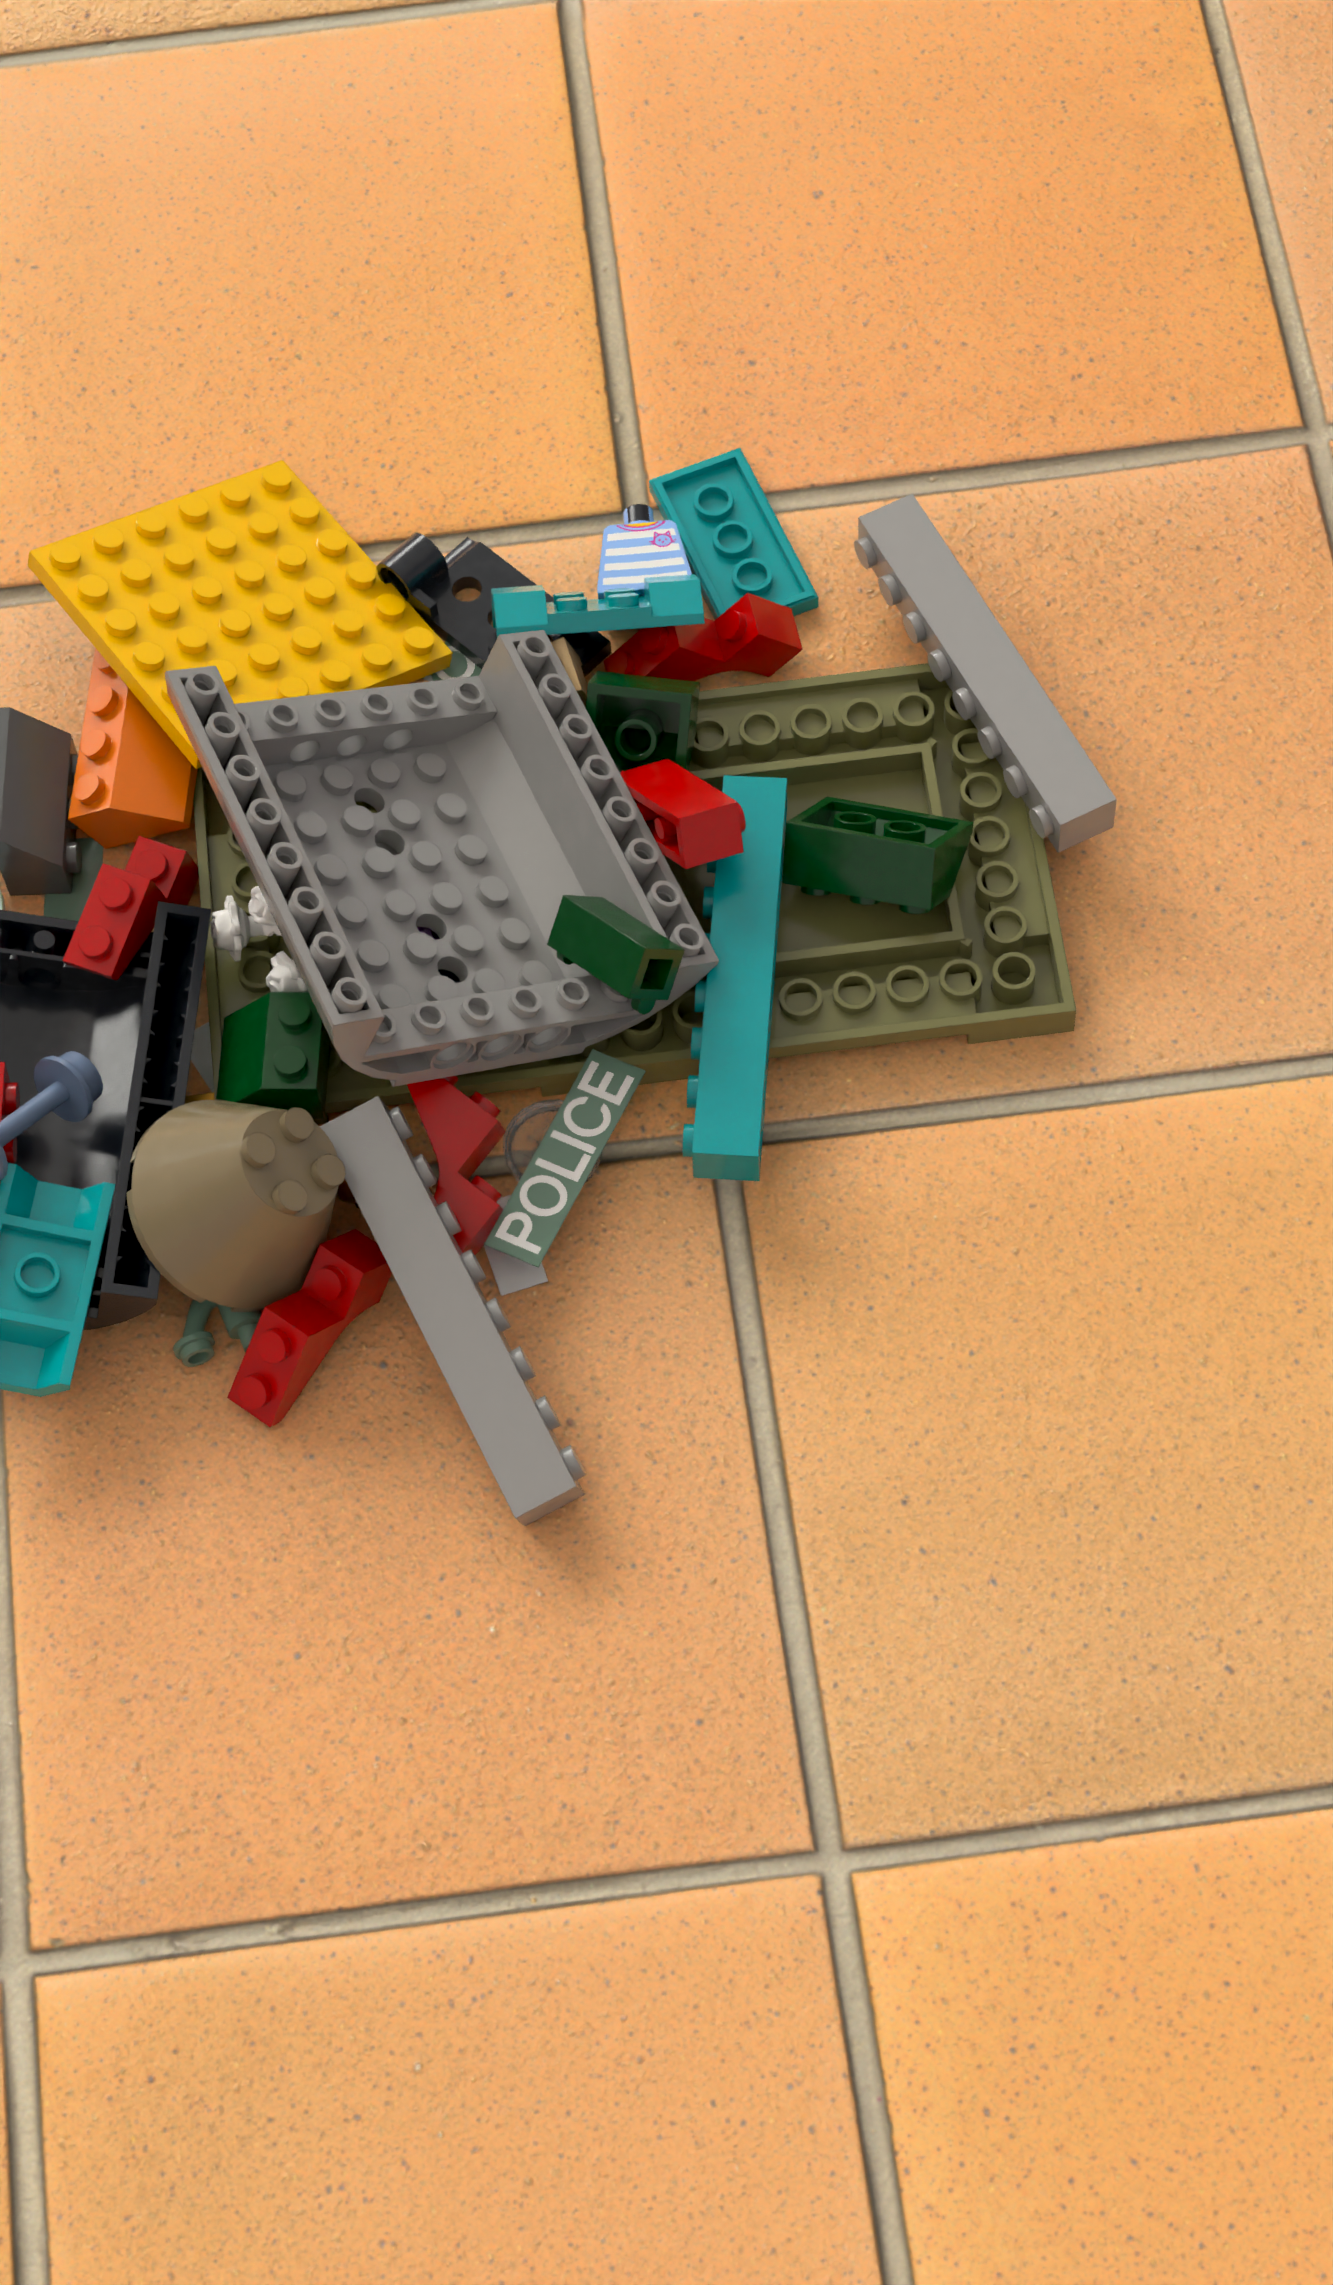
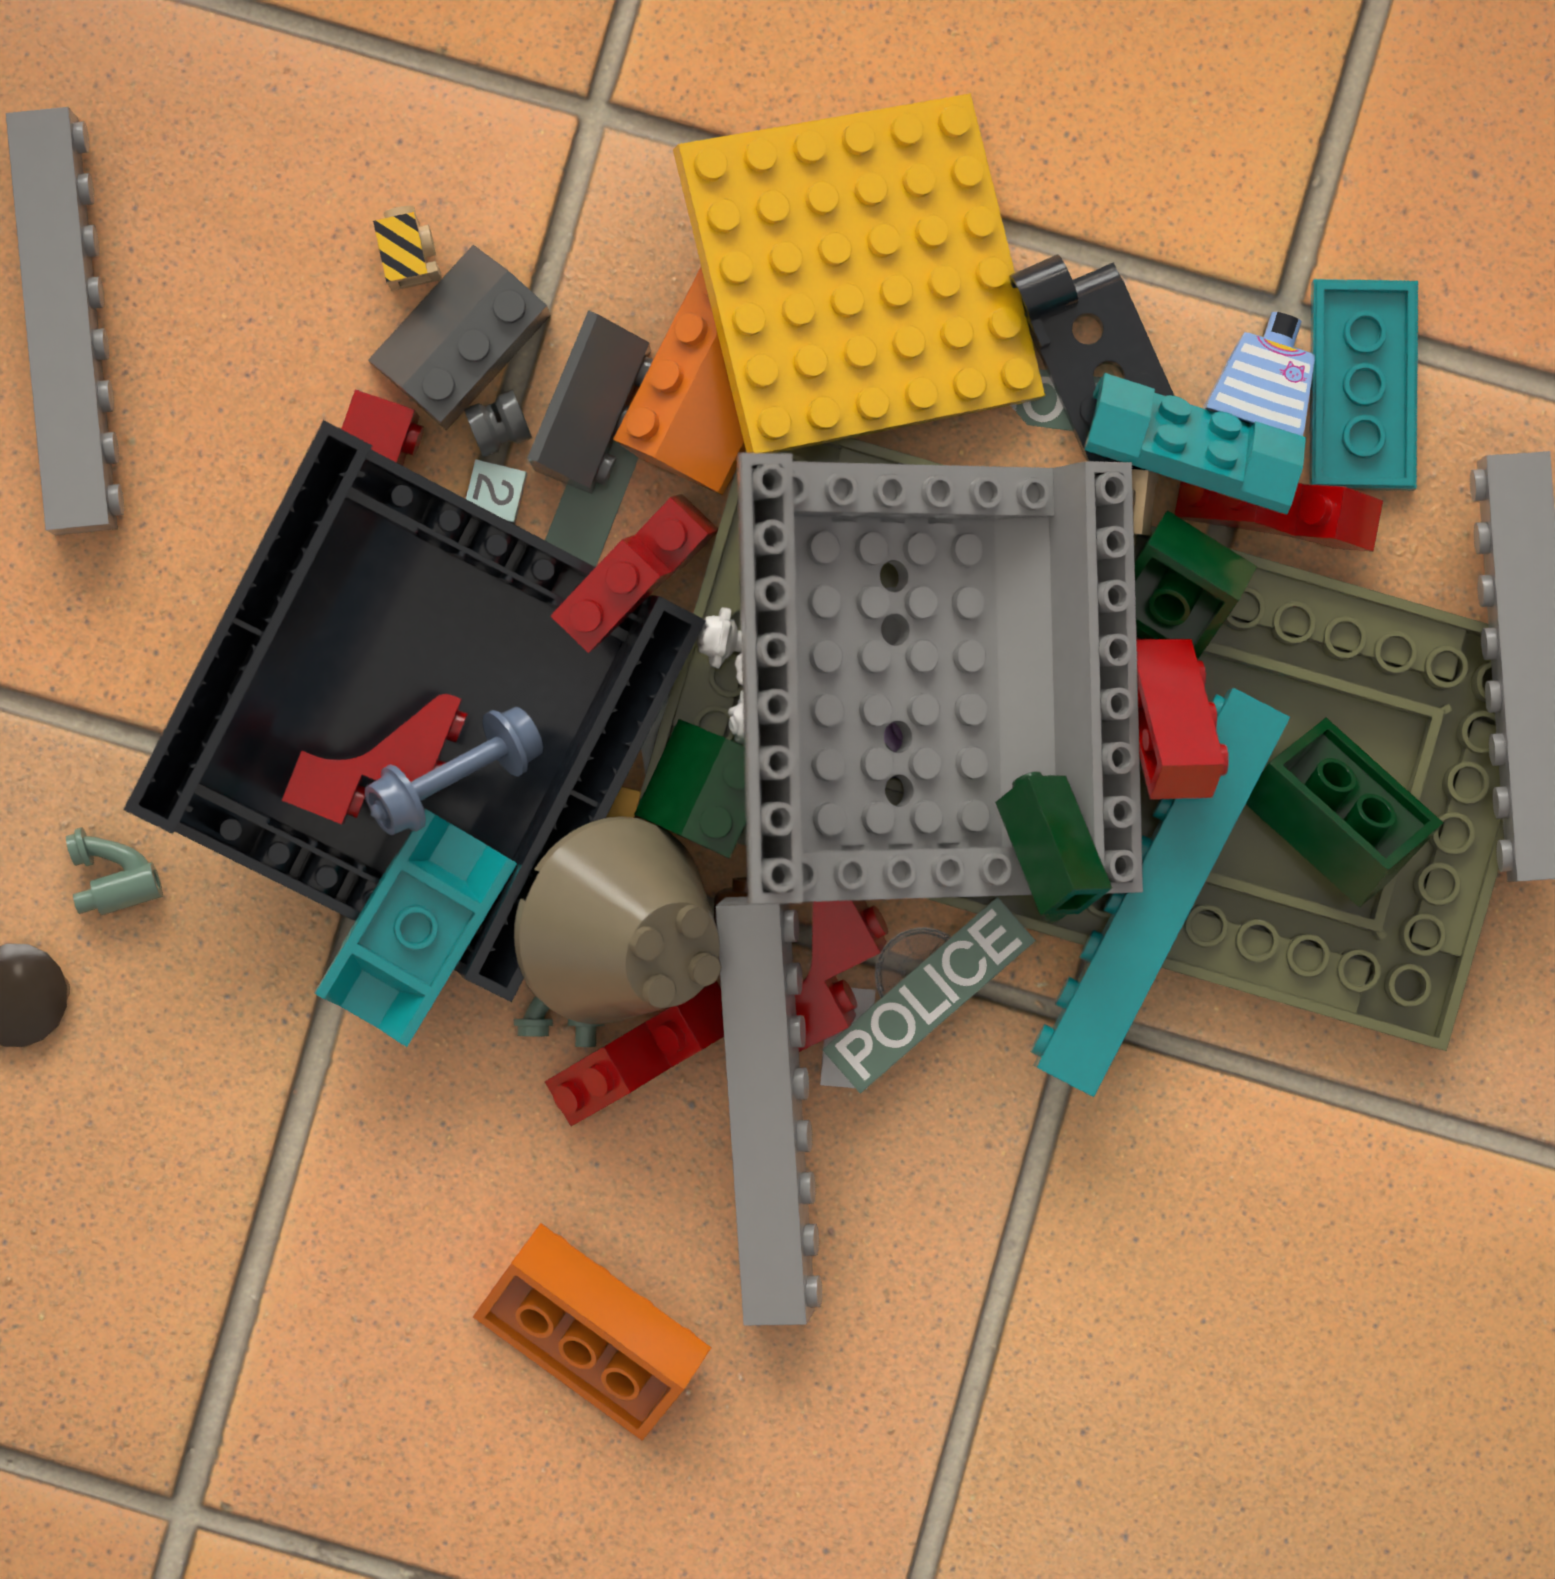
camera: 20 degrees right, 25 degrees up
none -> orange slope [473,1223,712,1441]

